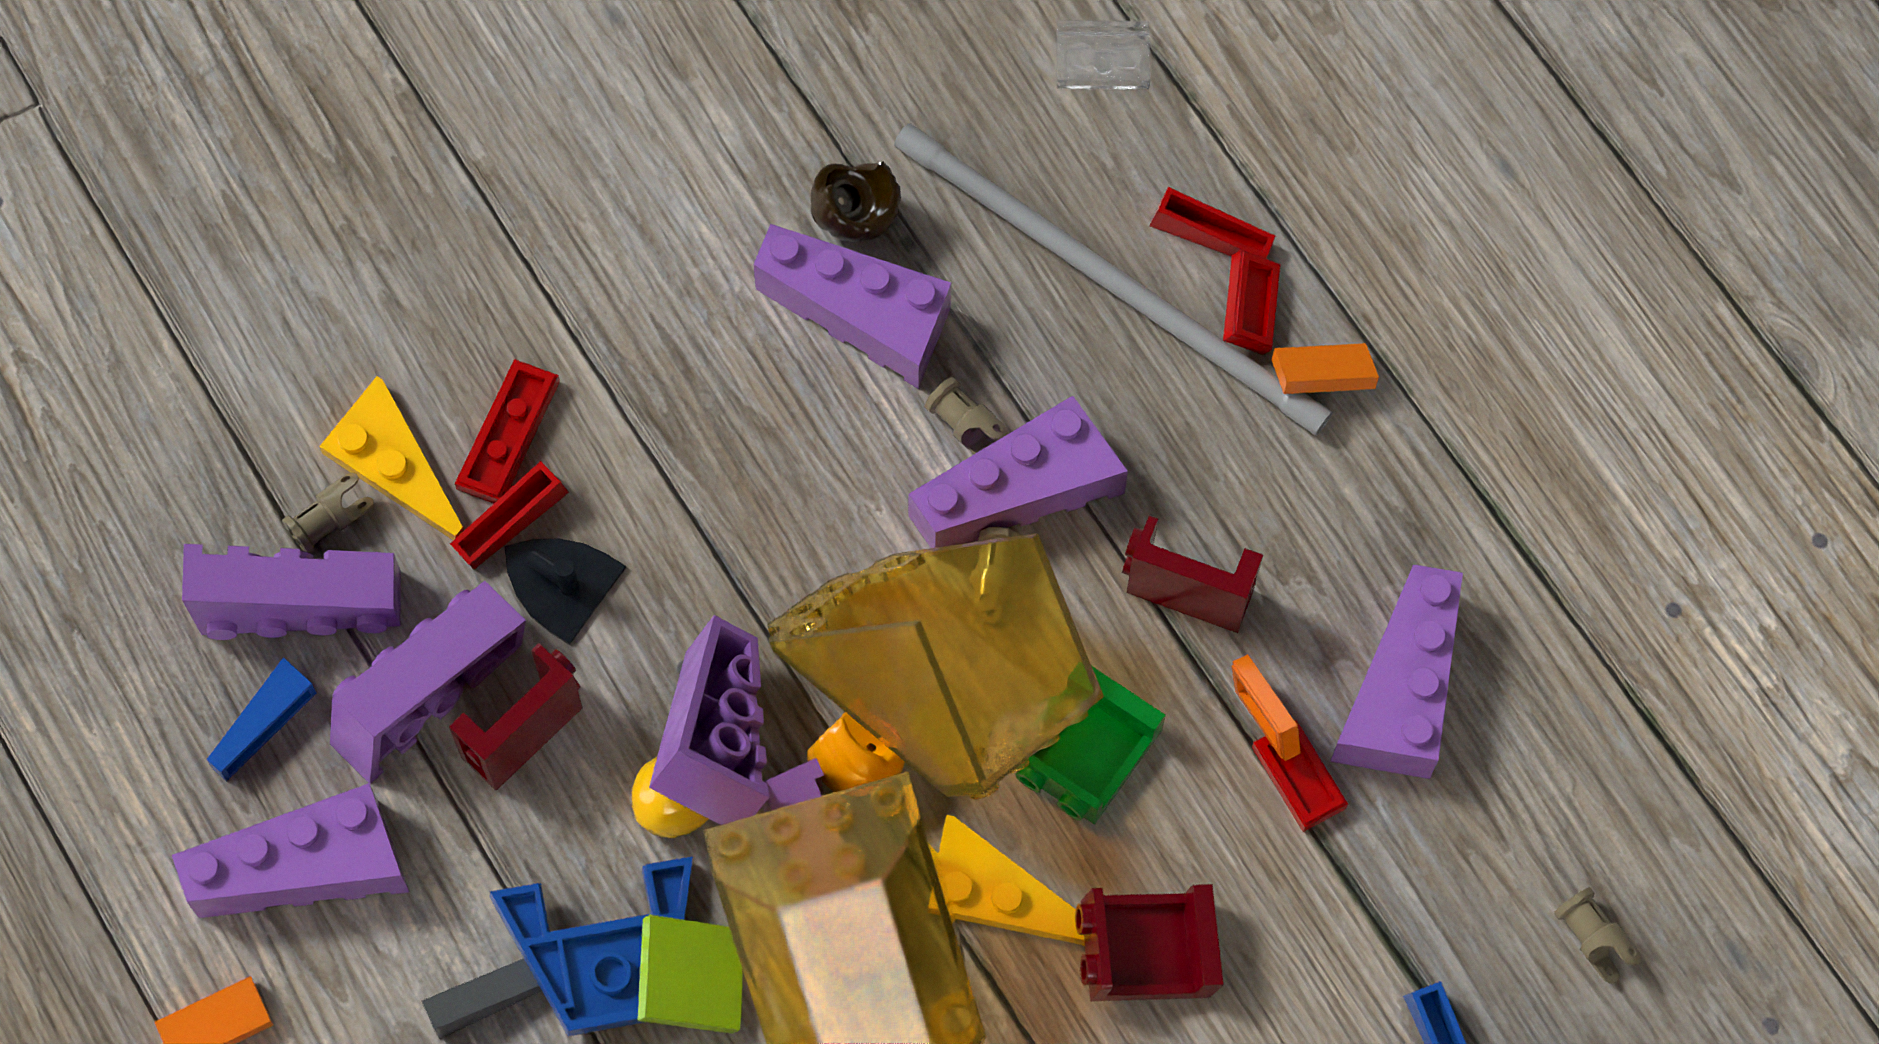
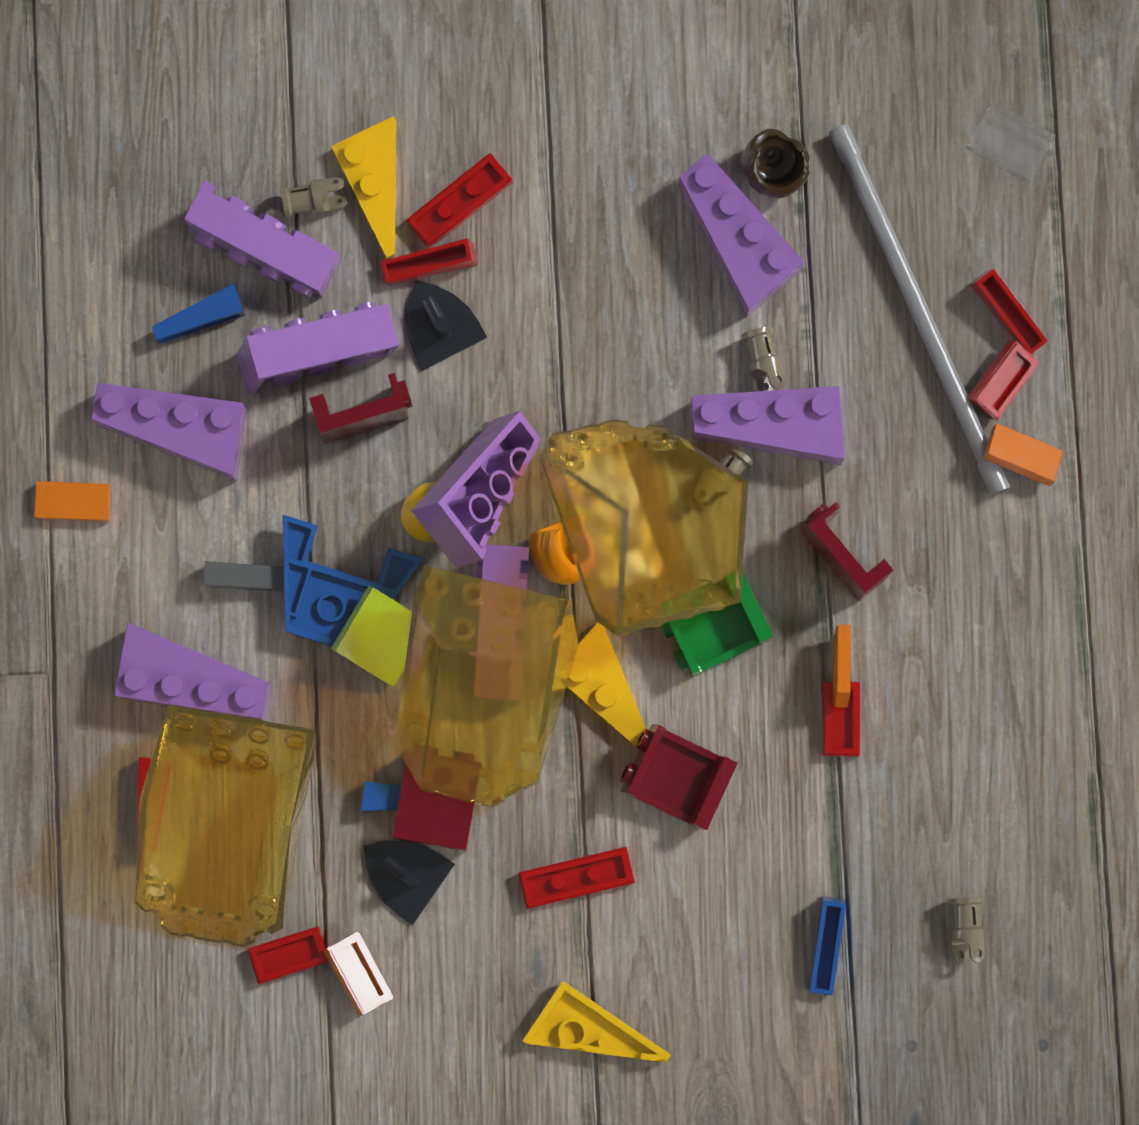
camera: 30 degrees right, 15 degrees up
medium lavender wedge [1330,564,1463,779] -> none

